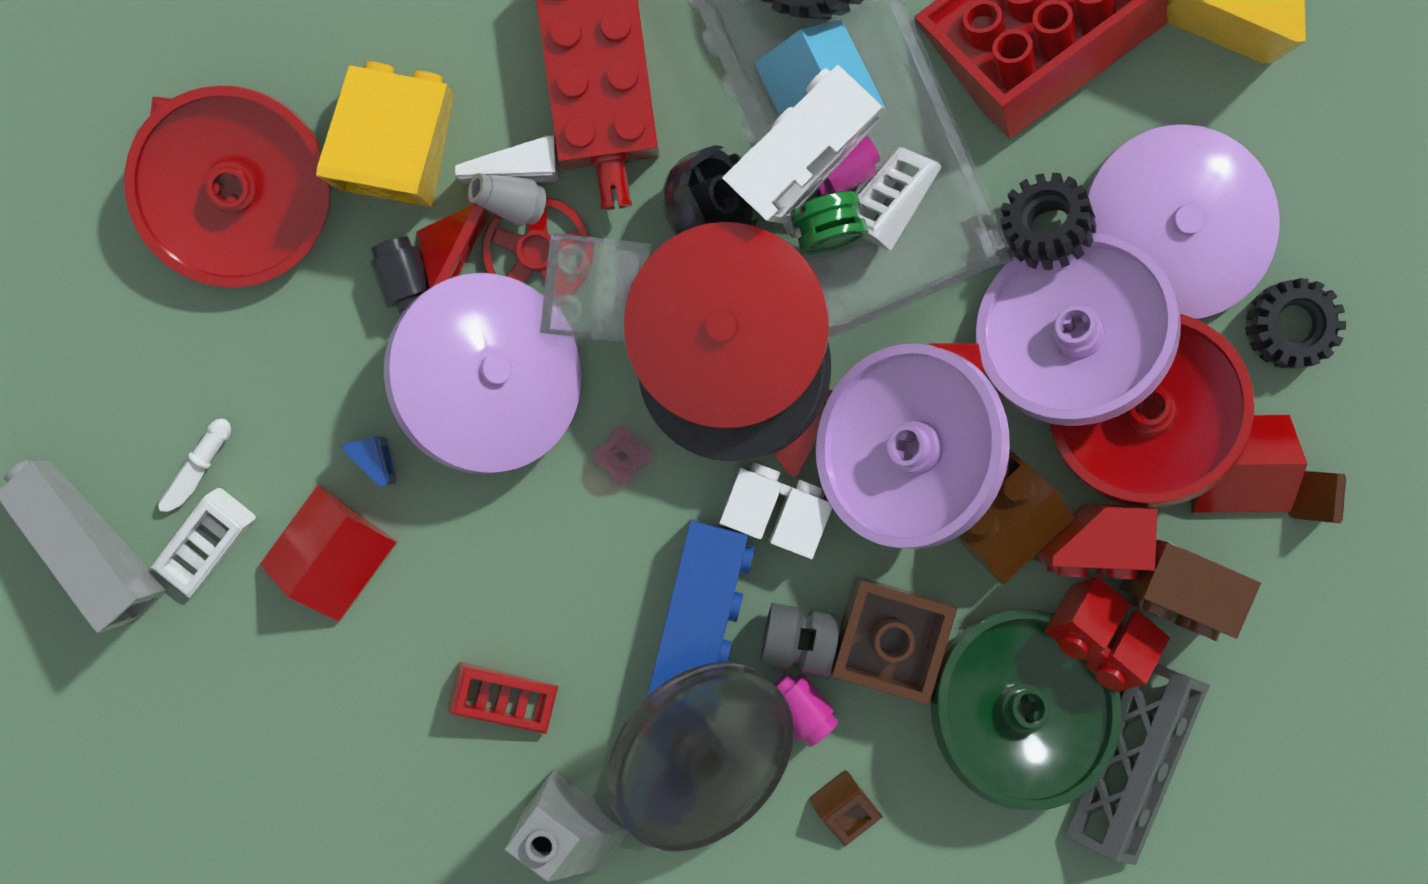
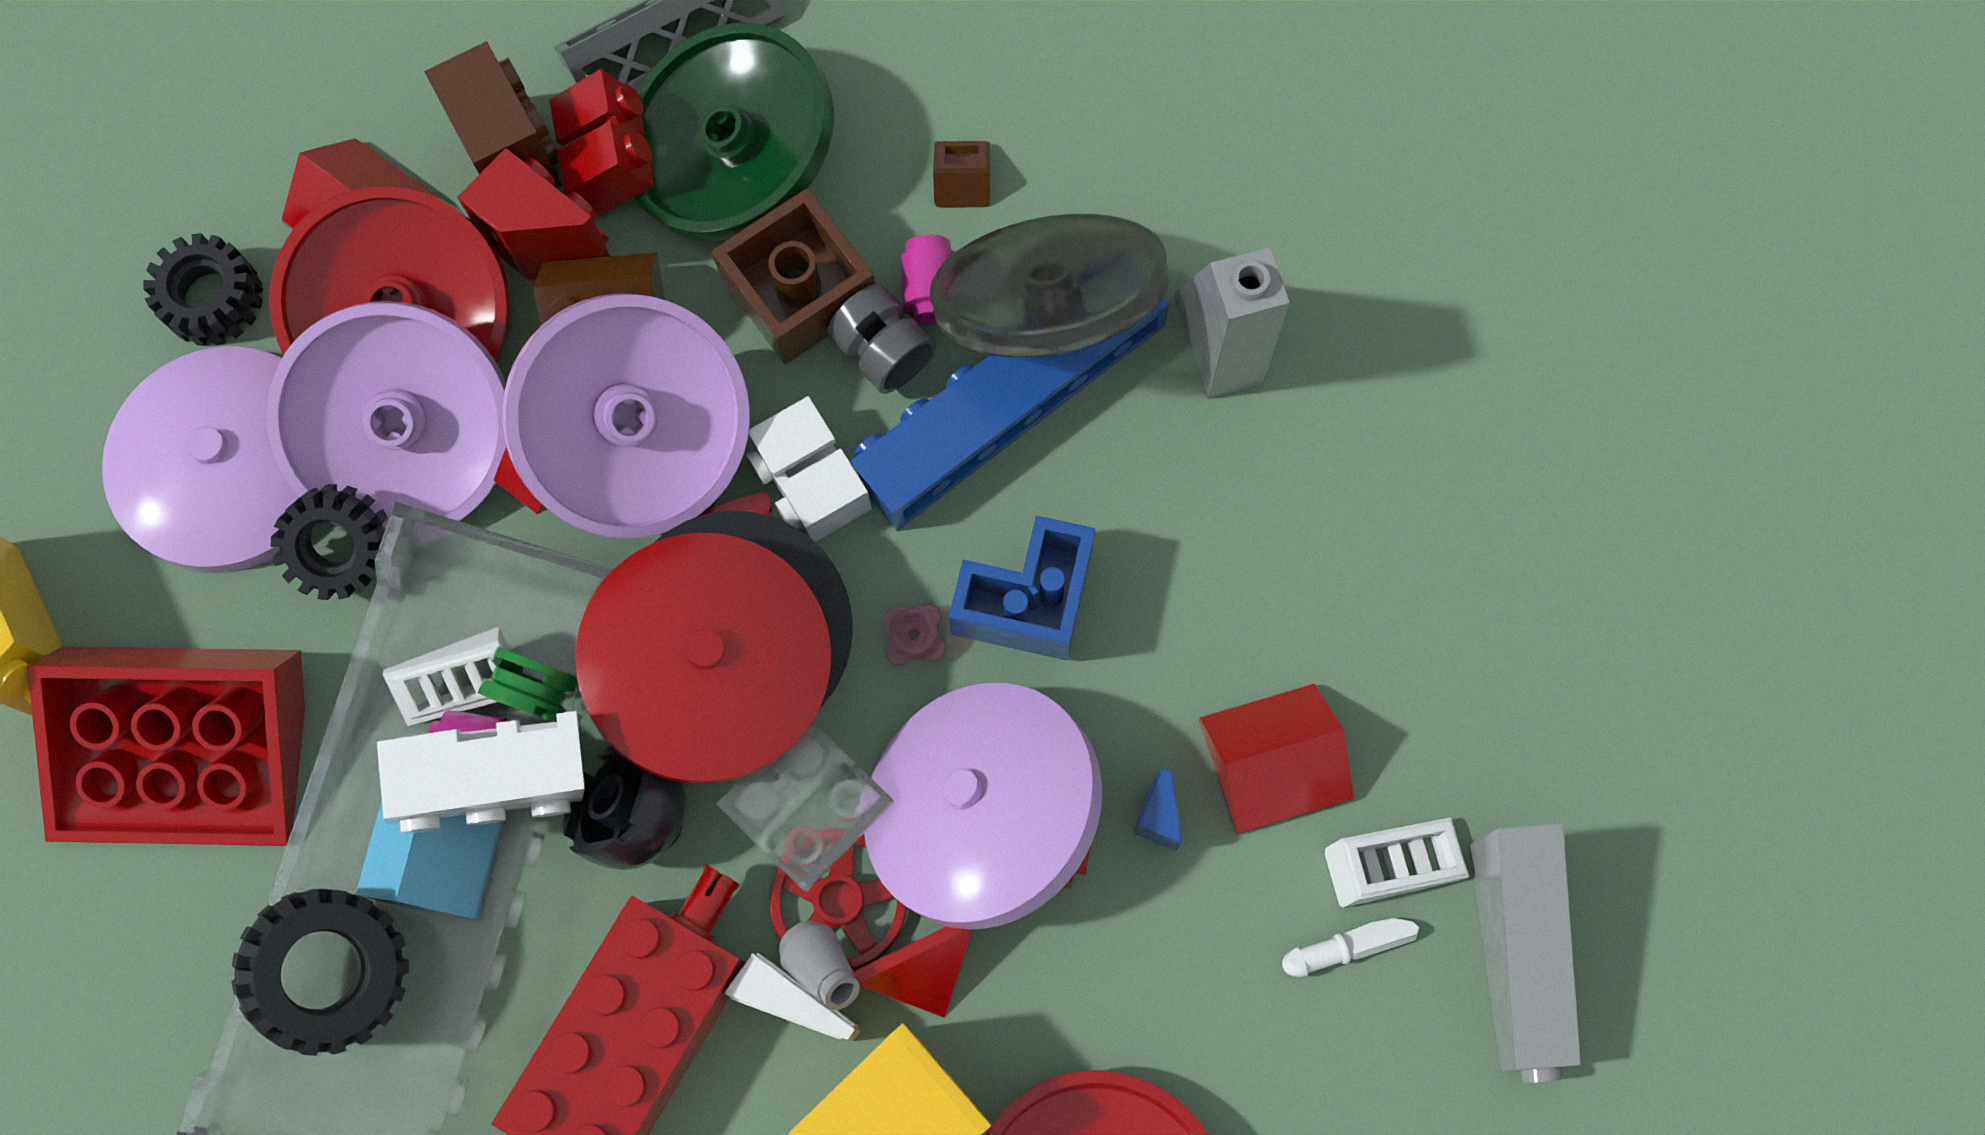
camera: 135 degrees left, 15 degrees down
black brick [370,236,430,313] -> none
red slope [448,662,558,734] -> none
reddish brown slope [1288,471,1346,524] -> none
none -> blue brick [949,515,1096,660]

